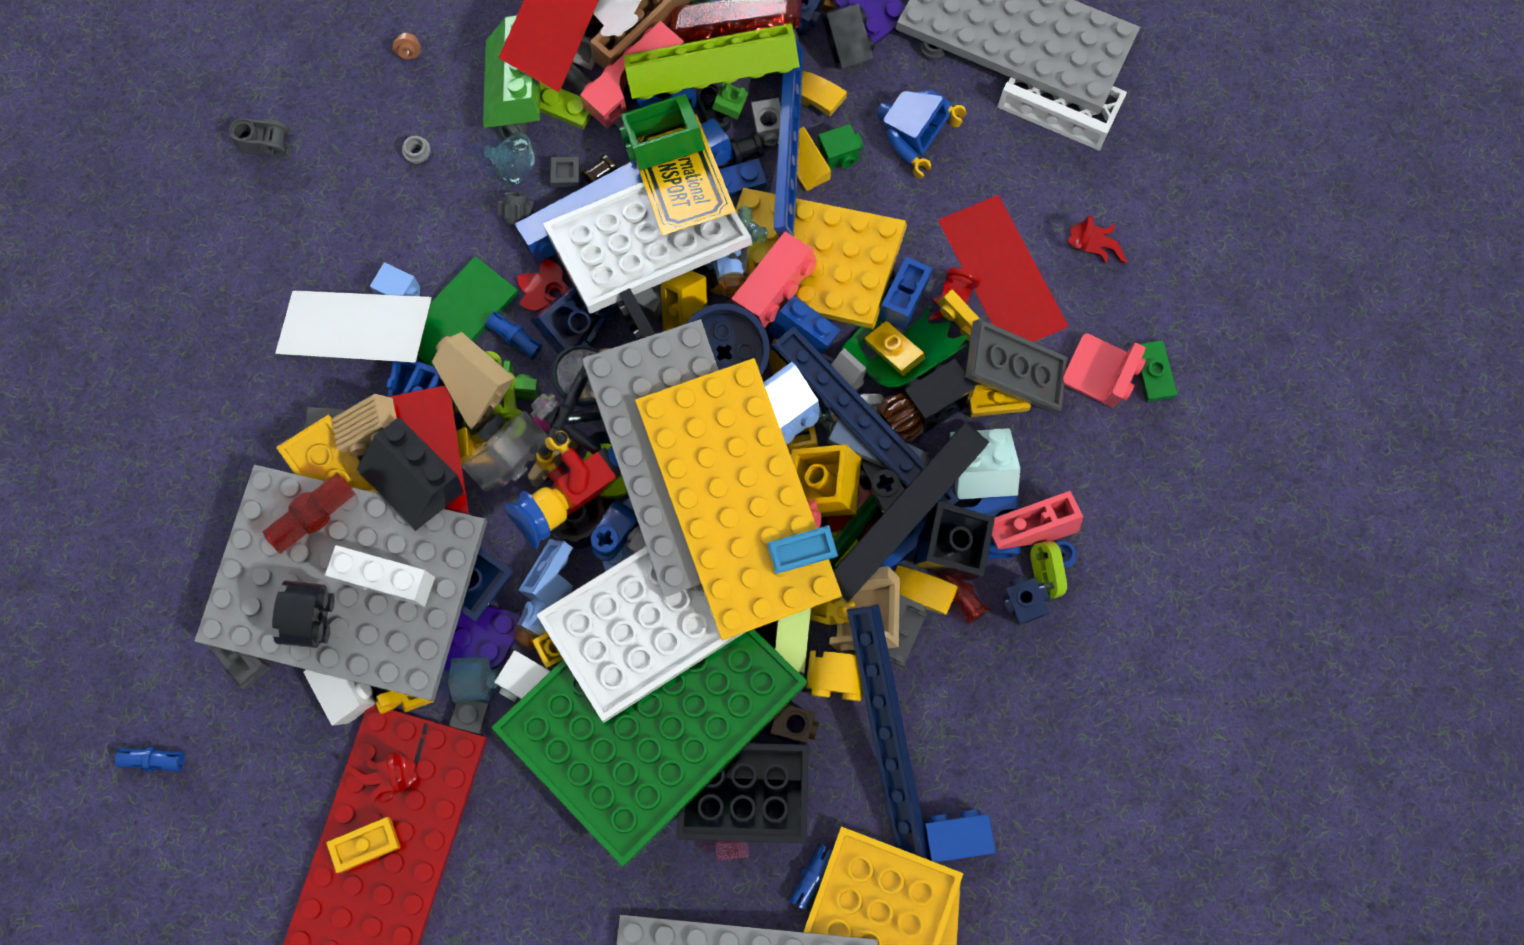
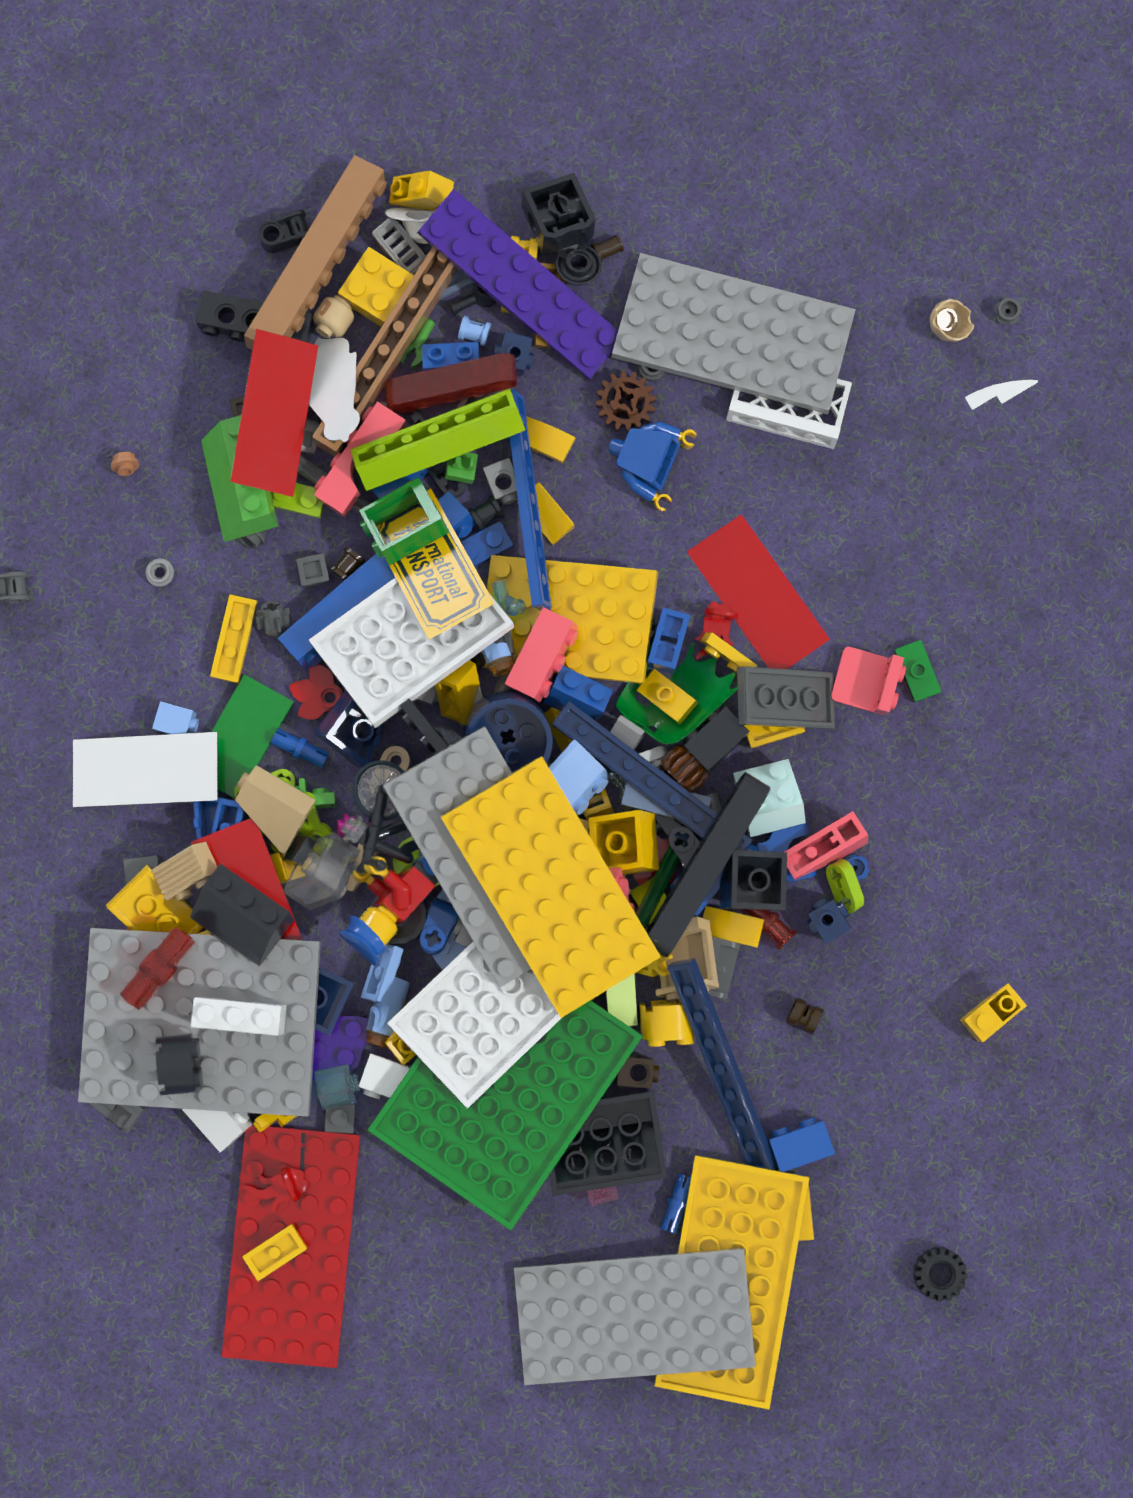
camera: 10 degrees left, 10 degrees up
blue pin [115,747,185,772] -> none
clear light blue piece [484,132,535,185] -> none
dark azure tile [766,525,838,574] -> none
green brick [818,124,863,170] -> none
black brick [820,3,874,69] -> none
red piece [1067,215,1127,263] -> none
none -> yellow plate [210,595,258,684]
none -> reddish brown gear [595,371,656,433]
none -> dark brown wheel [786,997,824,1035]
none -> tan hair [930,299,974,342]
none -> yellow slope [960,983,1027,1042]
none -> white sticker [965,380,1038,410]
none -> dark grey plate [994,298,1022,325]

